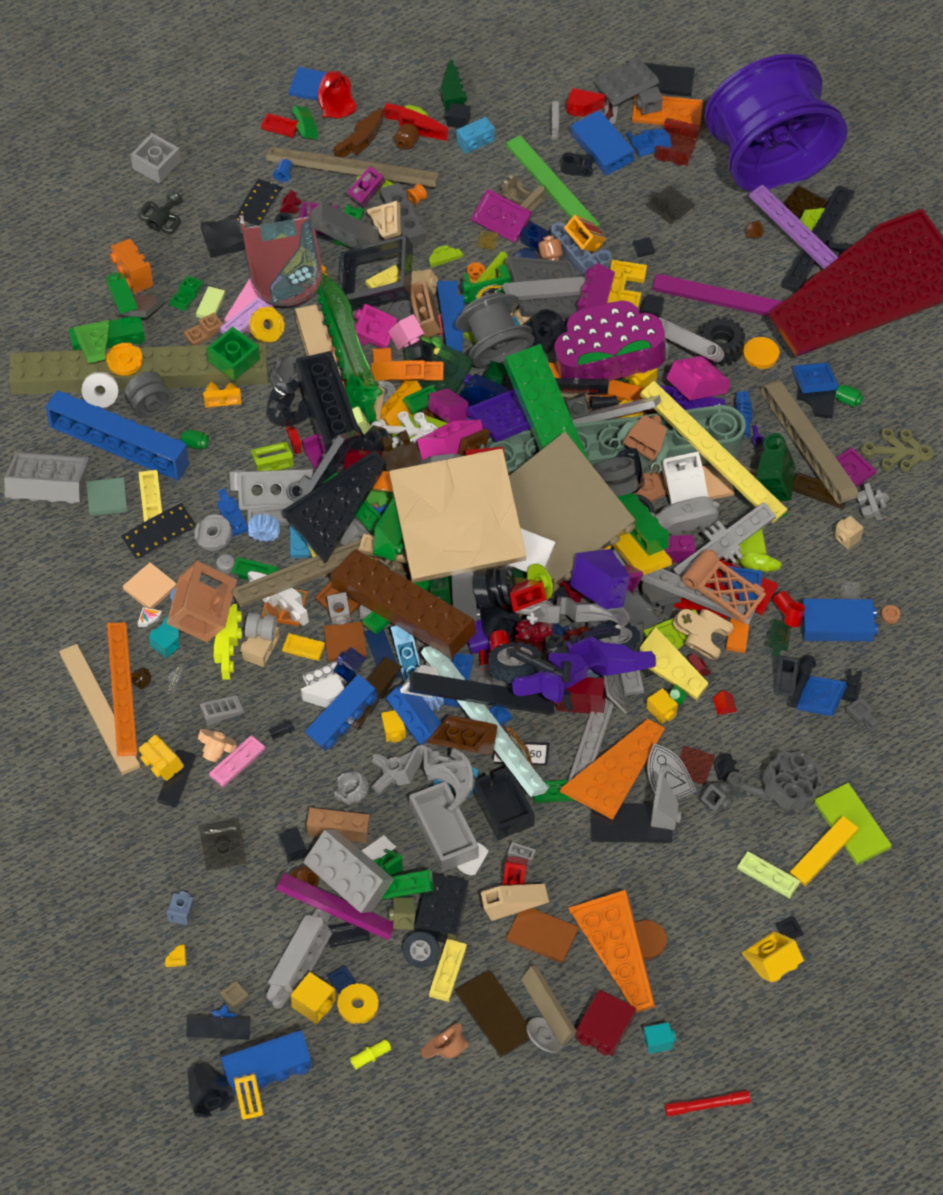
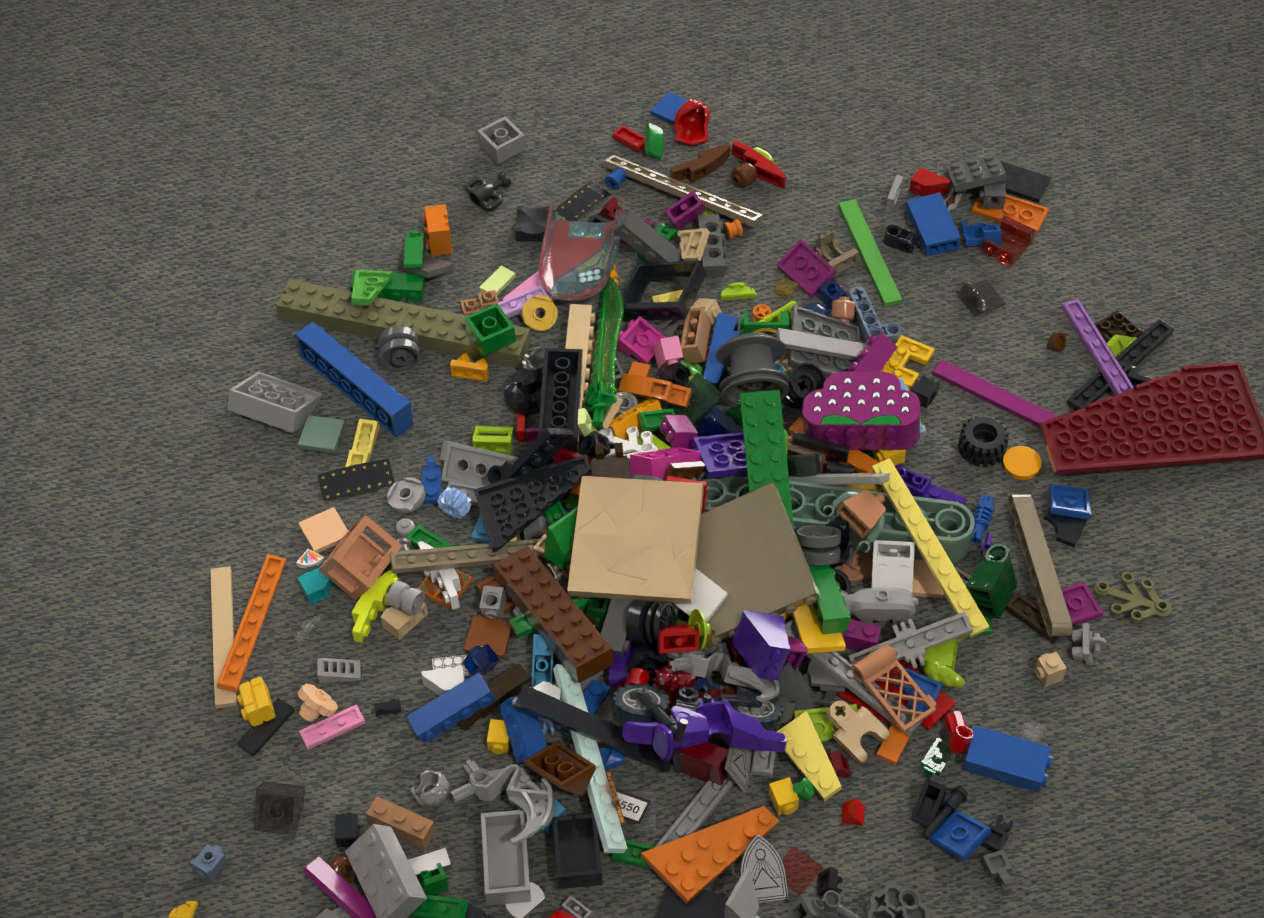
camera: 20 degrees right, 5 degrees down
white tile [81,372,119,408] -> none
light orange tile [106,343,143,376] -> none
dark brown tile [131,667,151,689] -> none
green slope [170,275,204,312] -> none
green brick [180,429,209,450] -> none
yellow tile [282,633,325,661] -> none
dark blue tile [364,629,401,678] -> none
dark green slope [441,60,467,111] -> none
black brick [444,103,471,128] -> none
dark azure brick [456,117,495,154] -> none
light orange torso [564,215,606,252] -> none
black tile [633,237,655,258] -> none
light grey piece [659,318,724,362] -> none
dark pink brick [666,356,730,400] -> none
dark purple wheel [705,54,847,192] -> none
green brick [835,384,864,408] -> none
nougat tile [881,605,901,624] -> none

